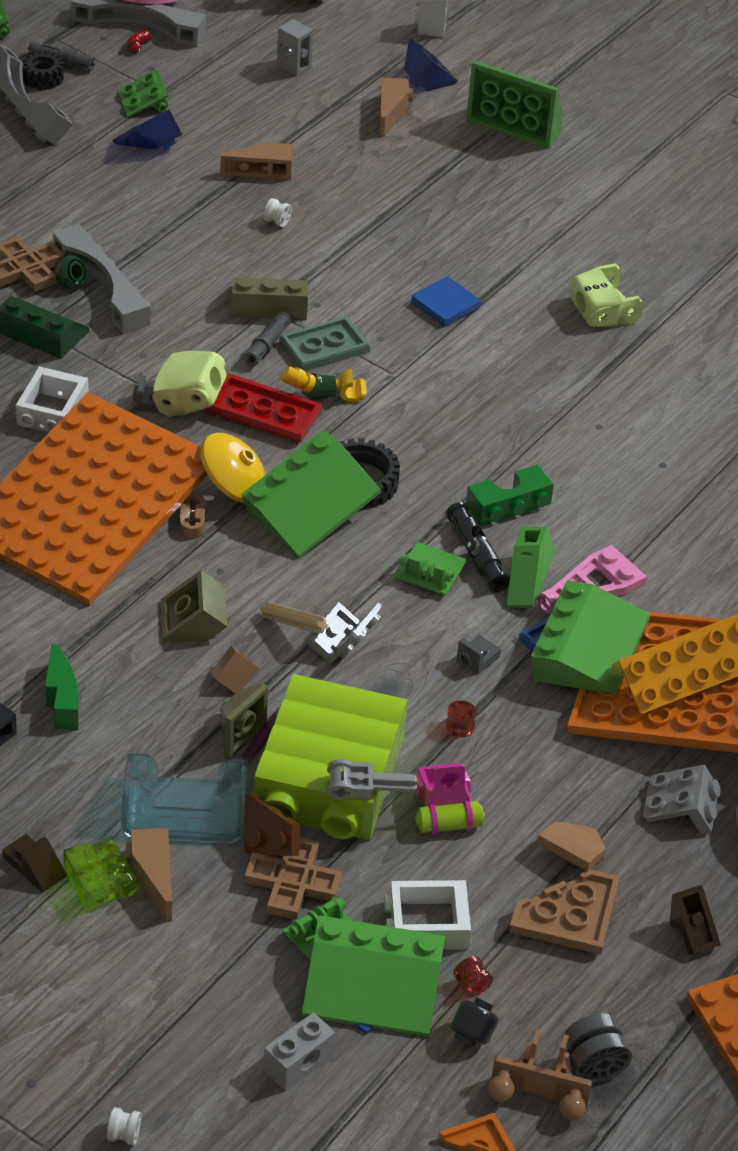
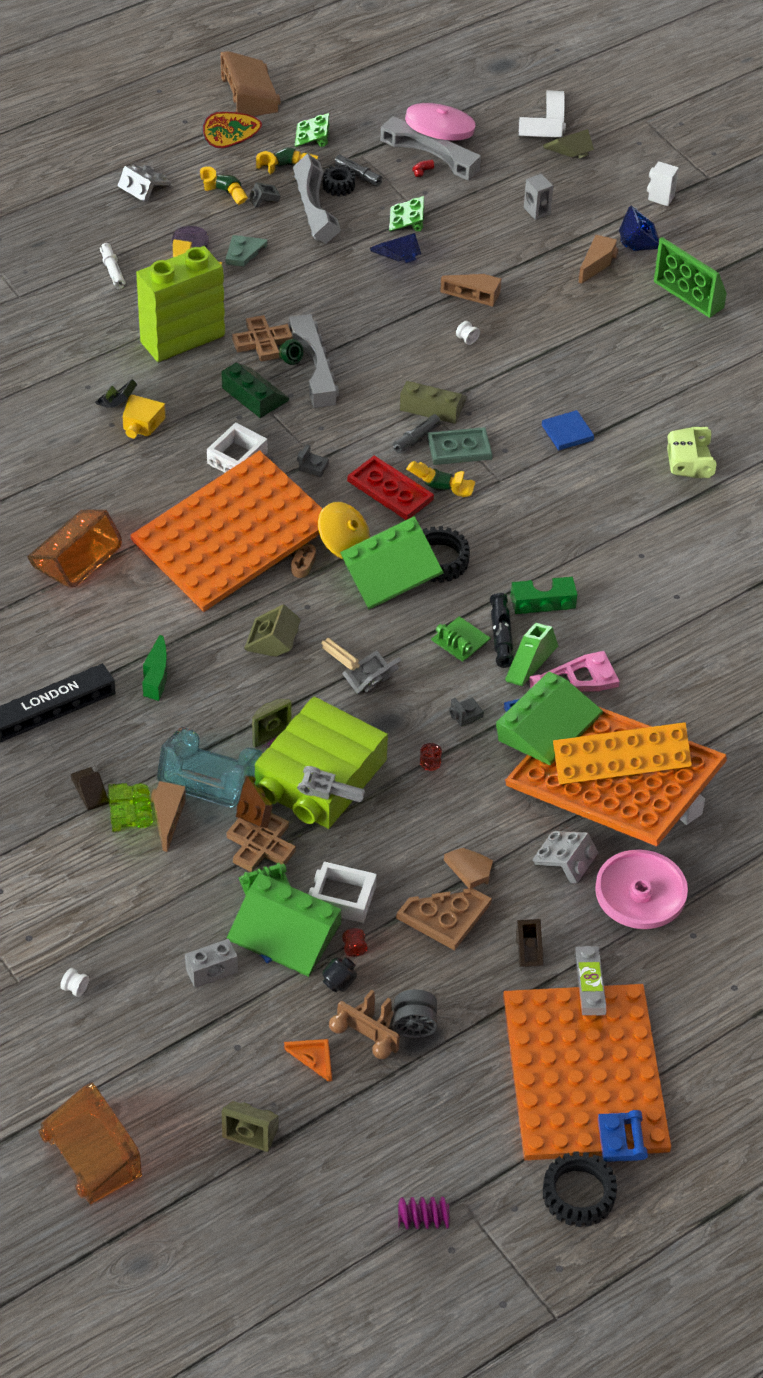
camera: 20 degrees right, 5 degrees up
yellowish green piece [152,351,227,417] -> none
medium nougat panel [211,646,259,694] -> none
dark pink piece [415,764,485,835] -> none

